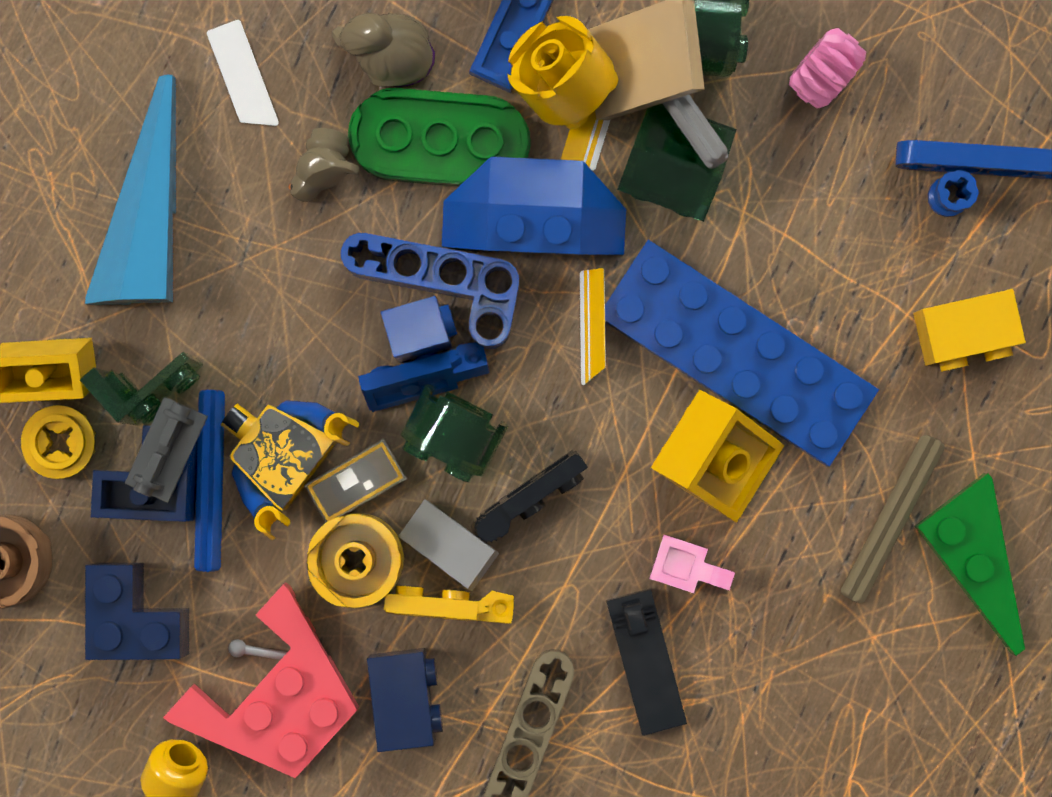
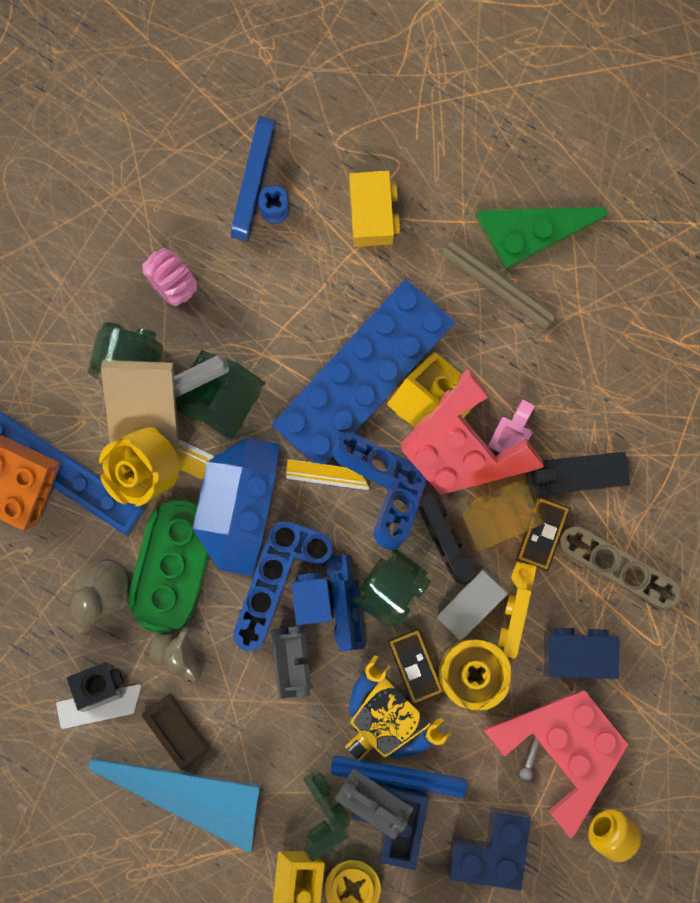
camera: 80 degrees left, 5 degrees down
none -> black brick [66,662,125,712]
none -> dark brown tile [141,693,210,771]
none -> dark grey hinge [271,626,313,699]
none -> blue beam [332,432,426,550]
none -> coral wing [401,369,544,495]
none -> clear yellow brick [462,481,549,552]
none -> tile [515,496,571,572]

